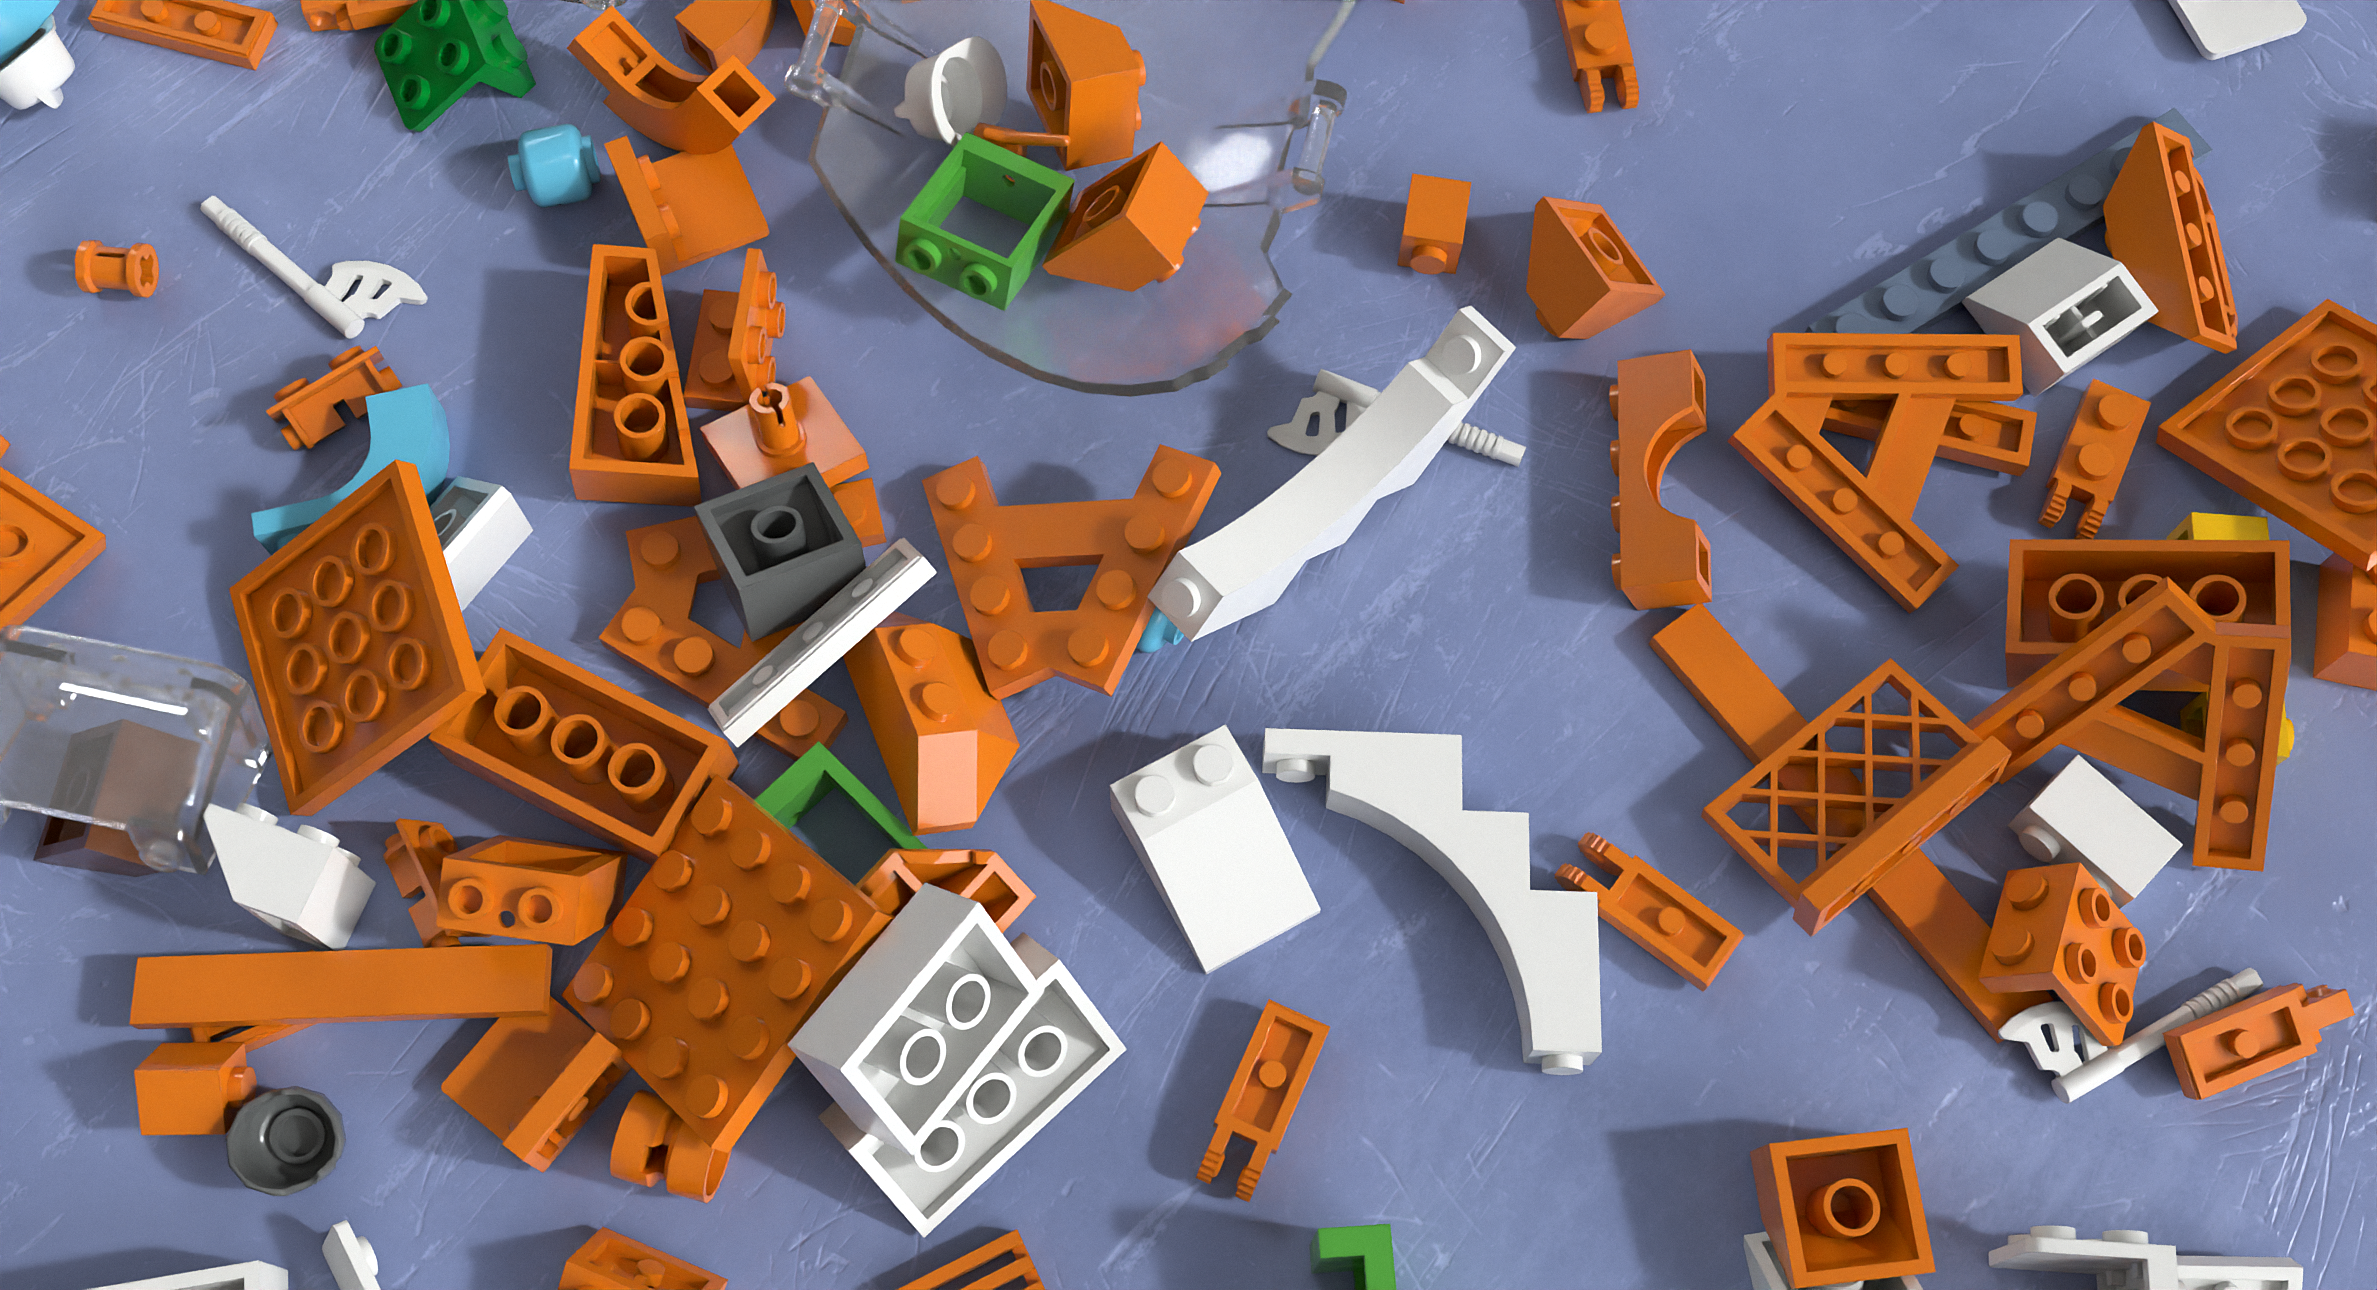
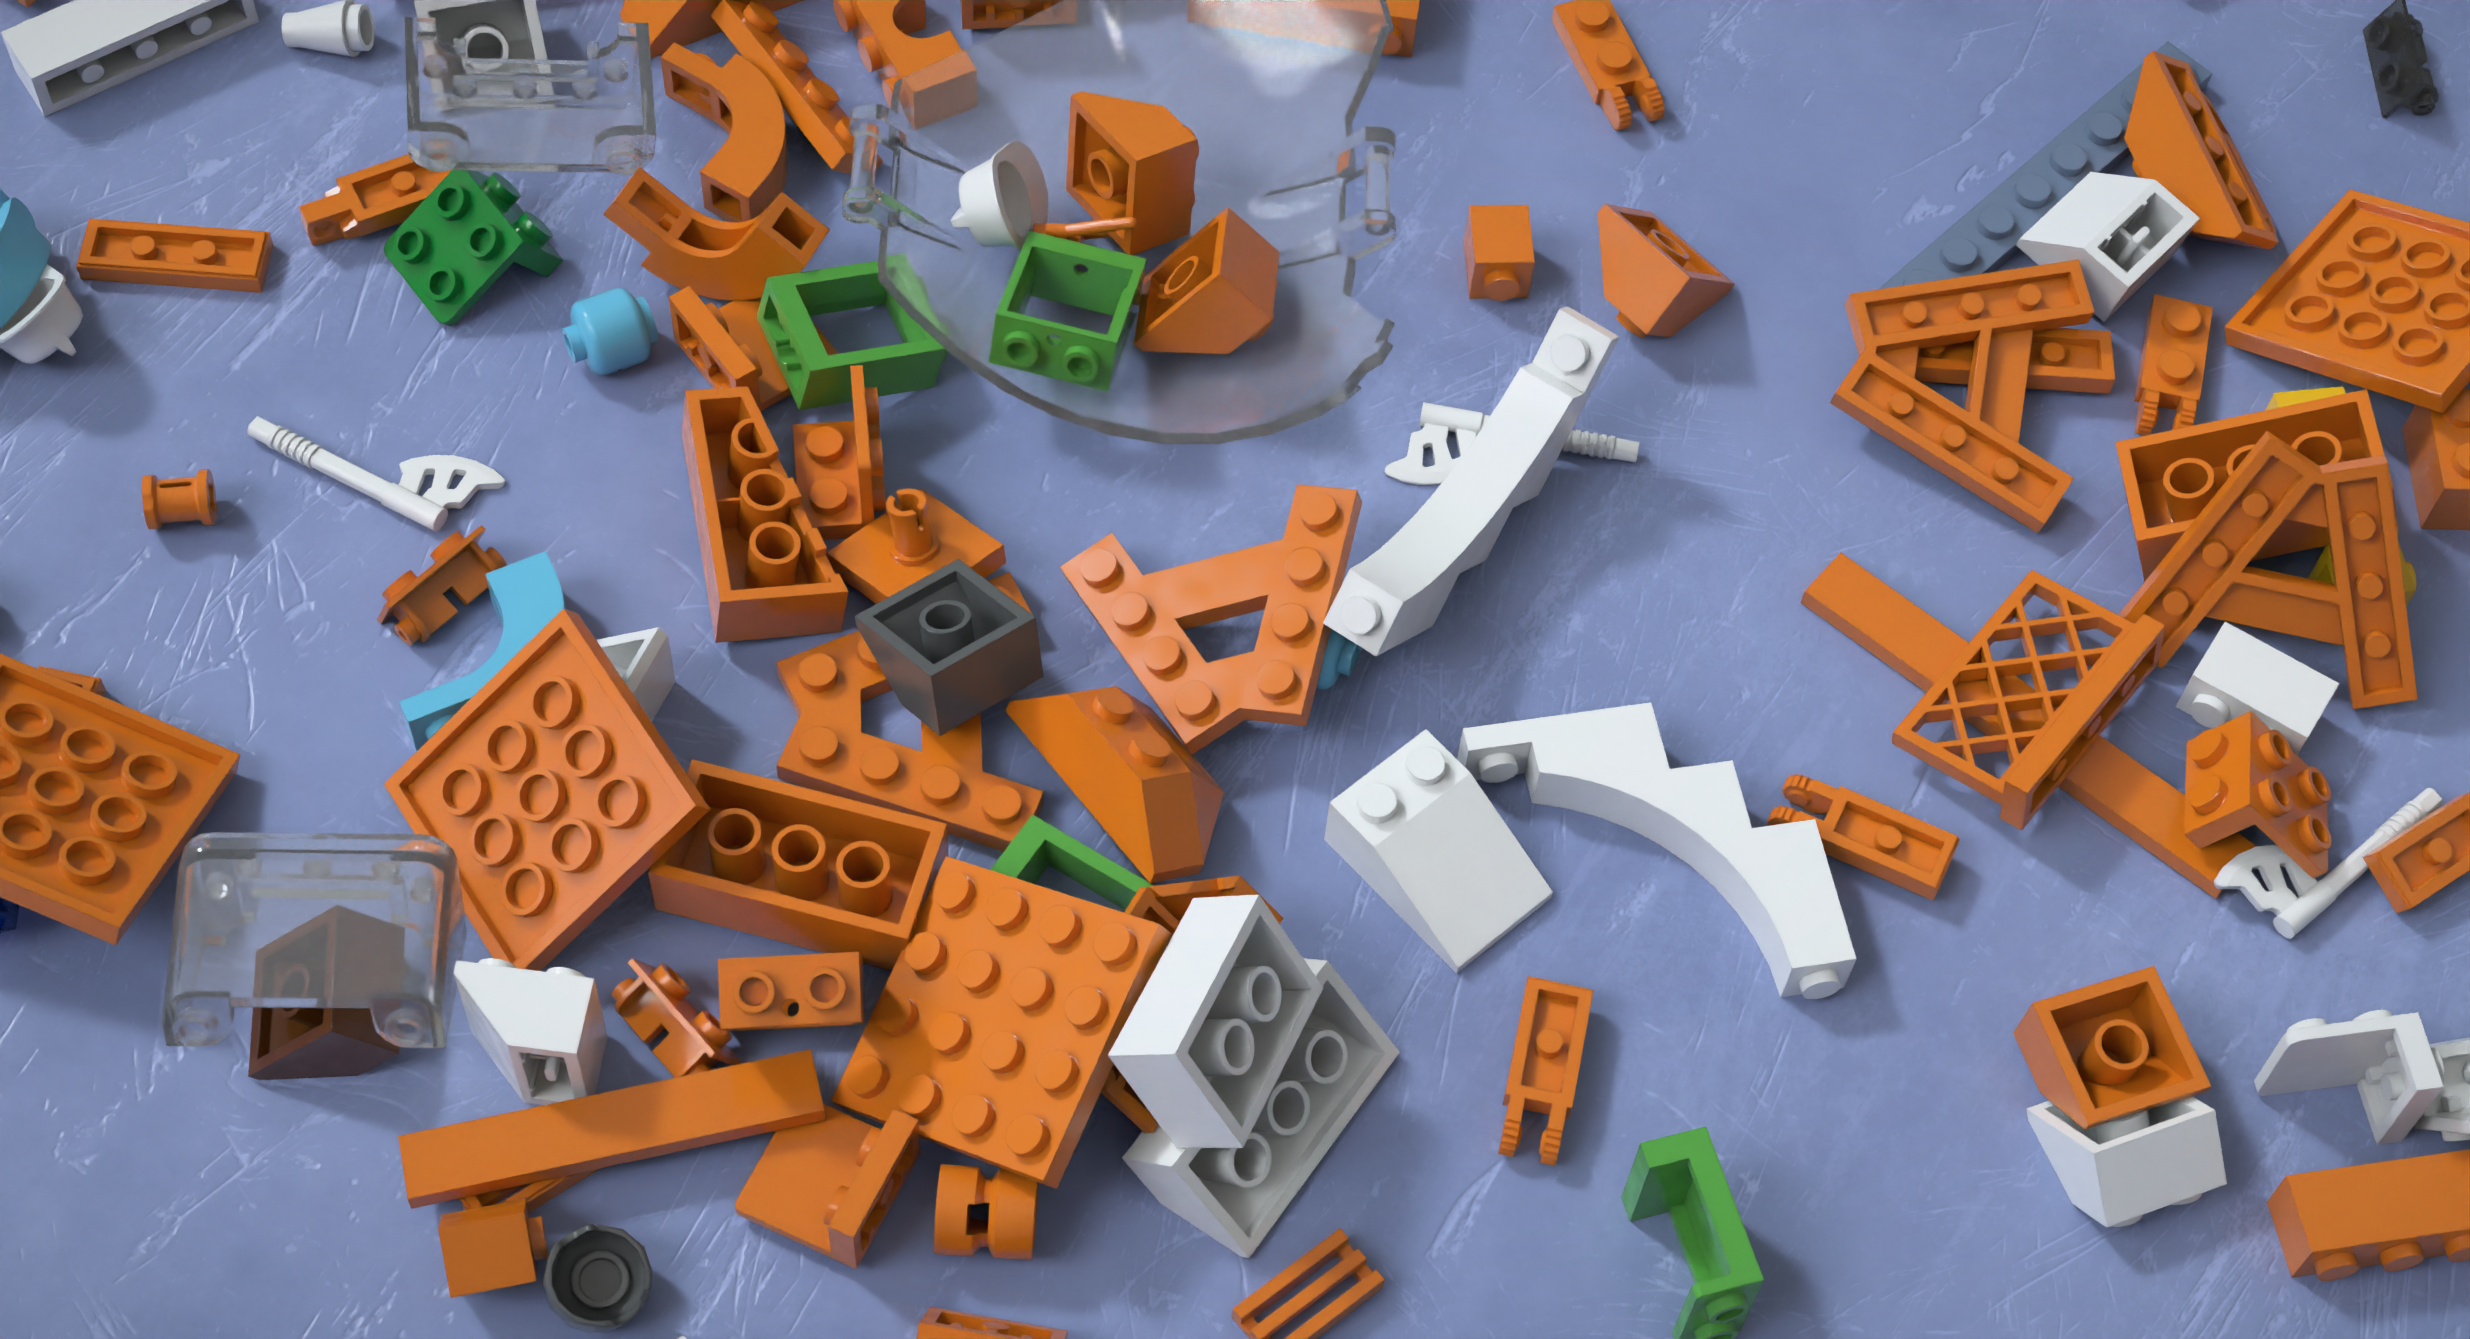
camera: 15 degrees left, 10 degrees down
white tile [708,537,937,748] -> none
orange arch [1609,349,1712,611] -> none
none -> bright green window [757,257,948,410]

